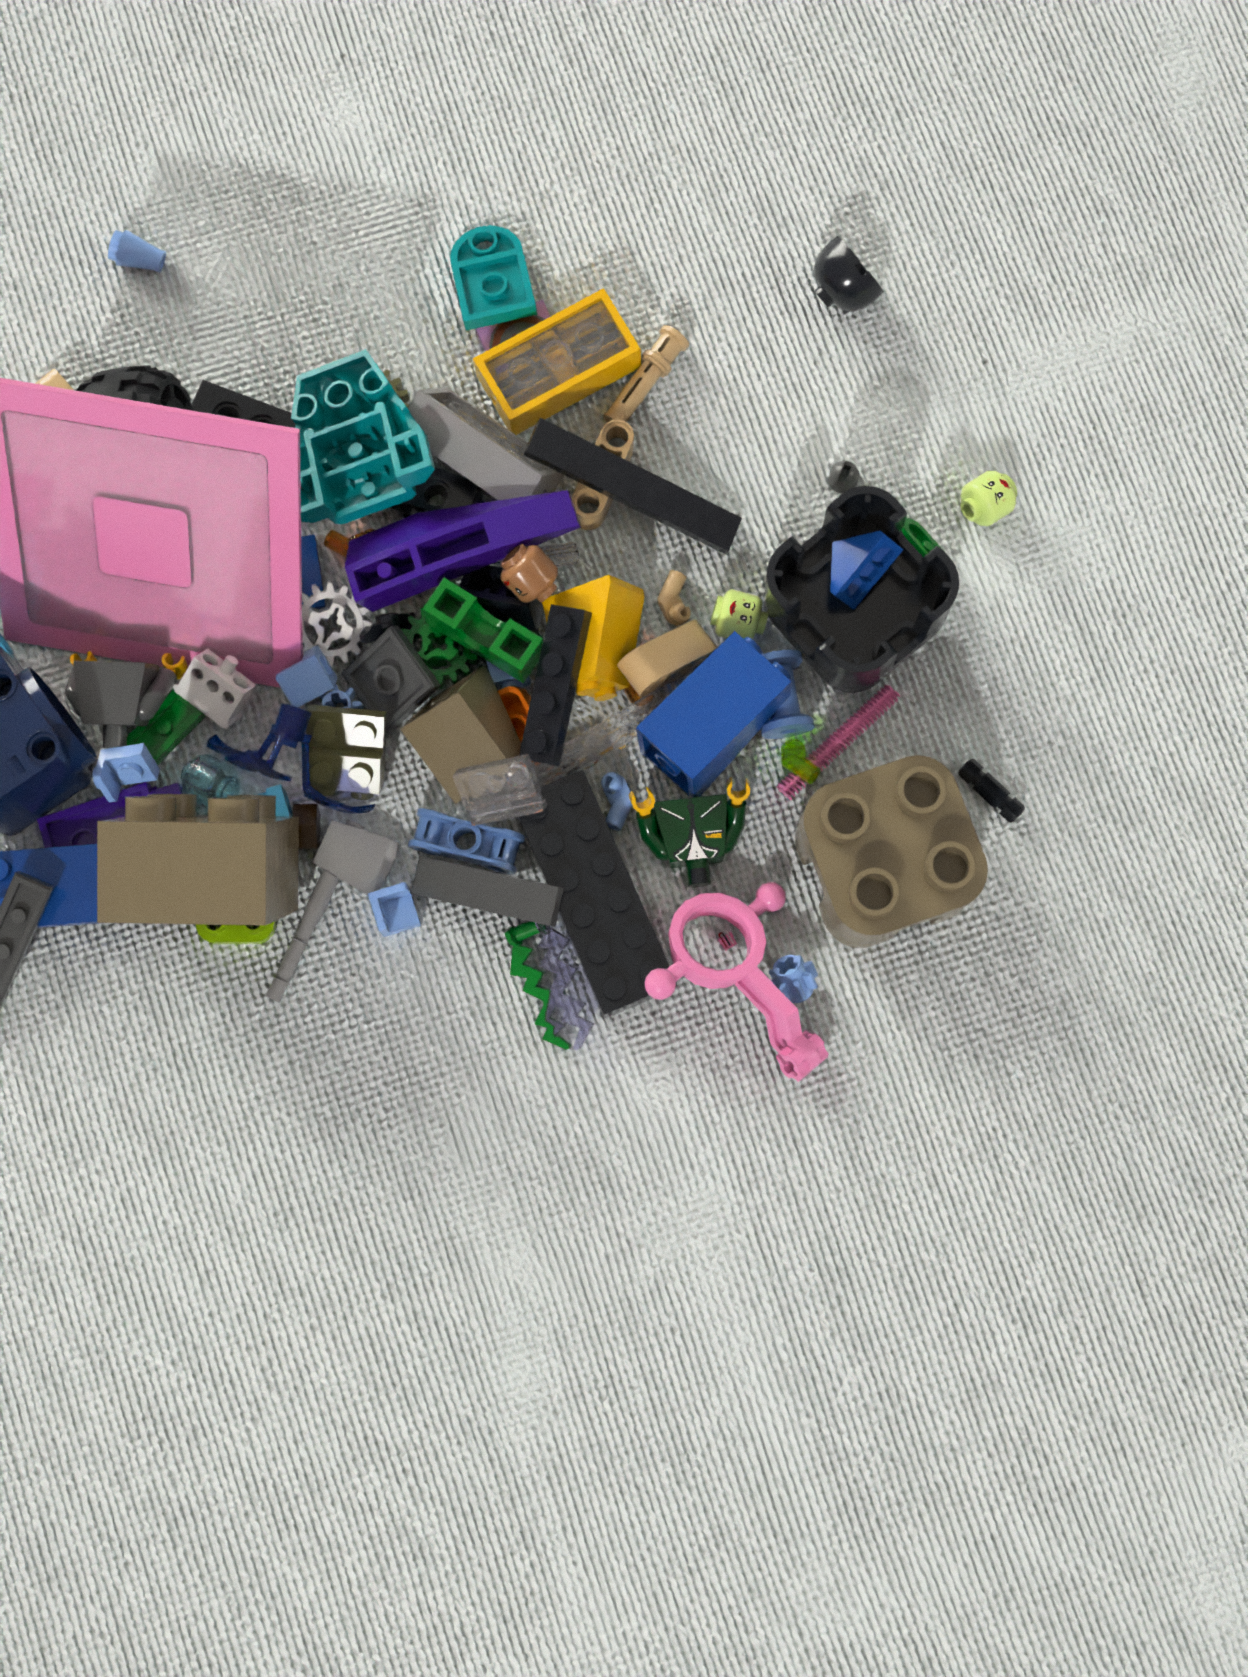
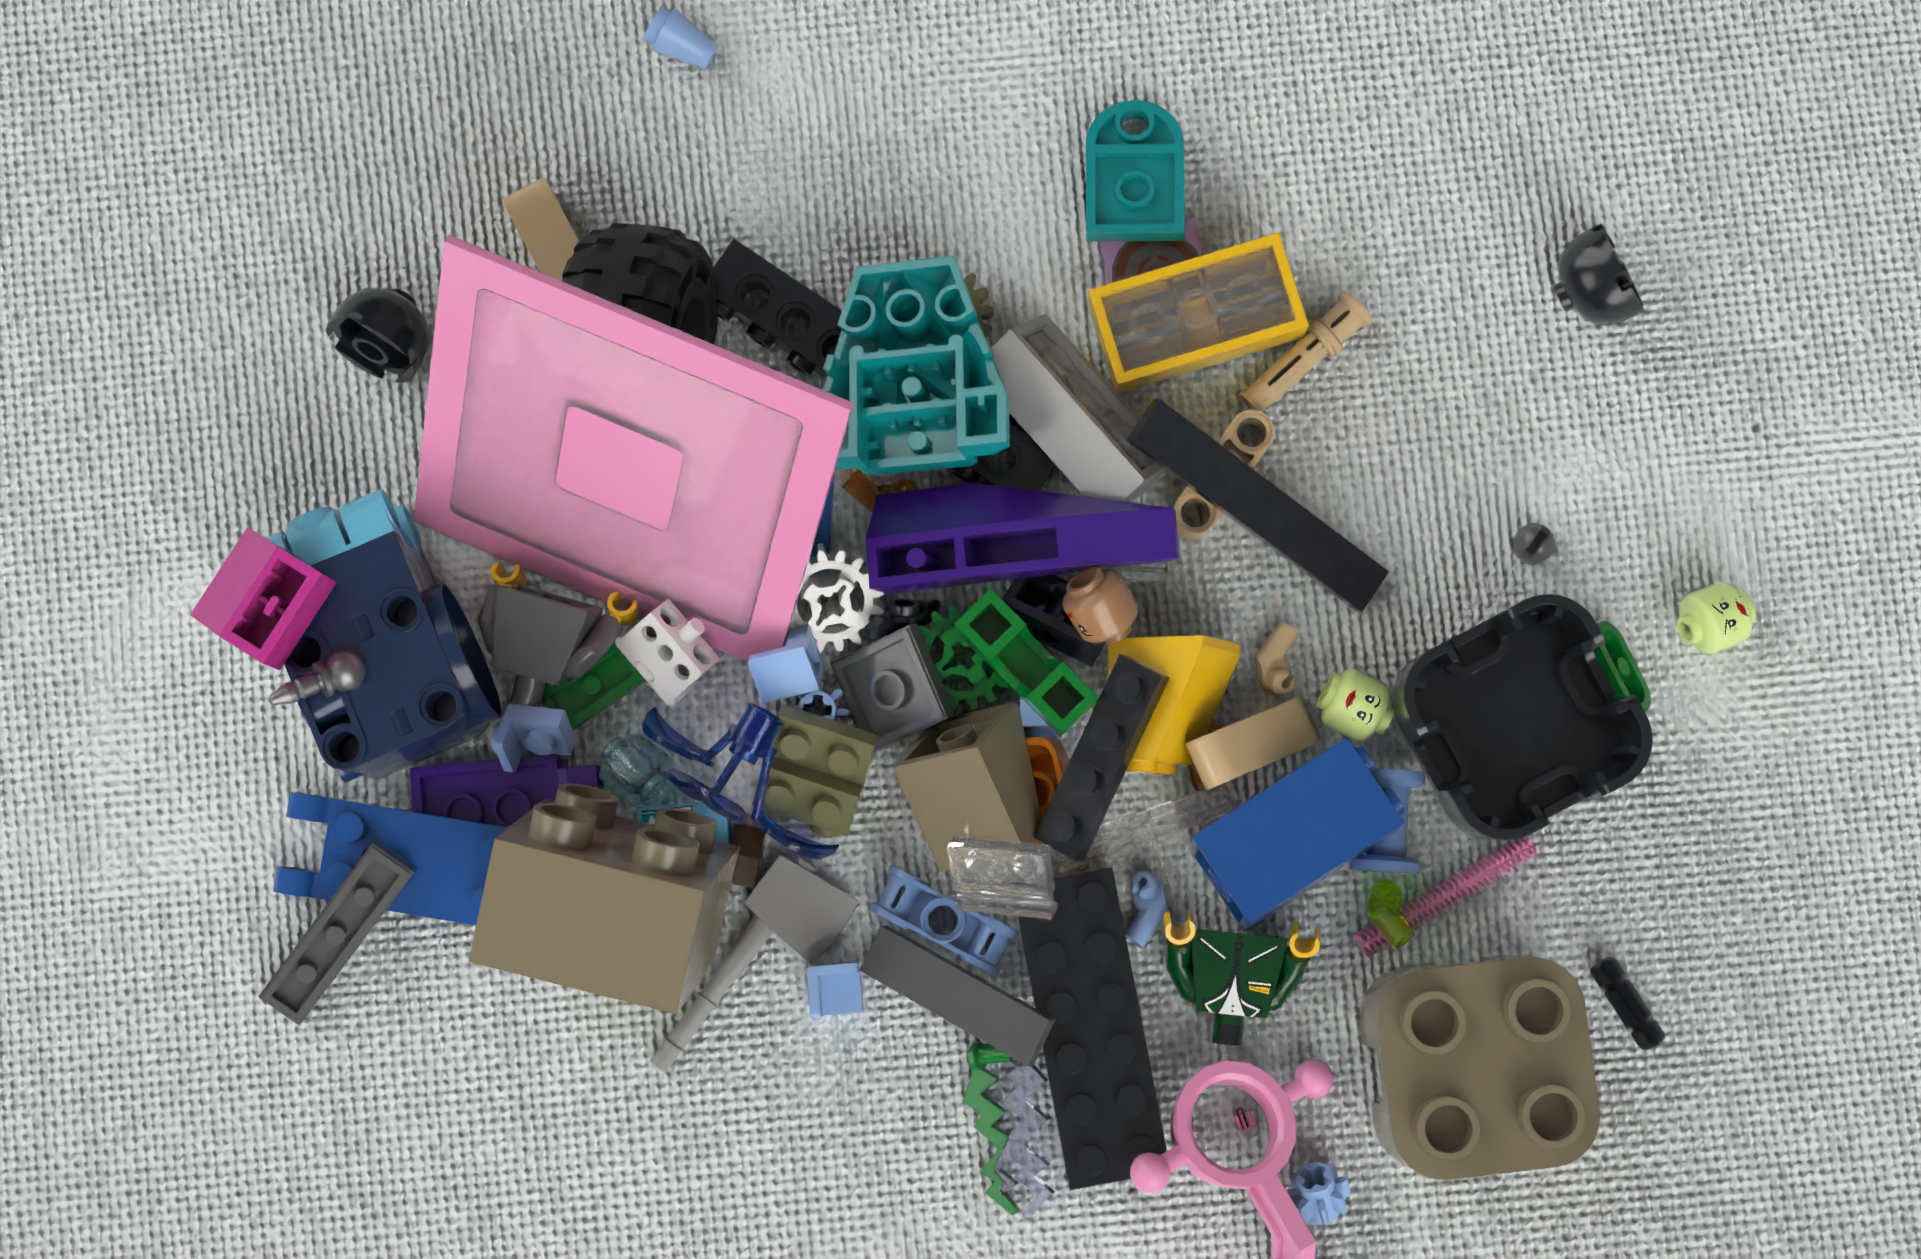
camera: 15 degrees right, 5 degrees up
blue slope [830,531,904,609] -> none

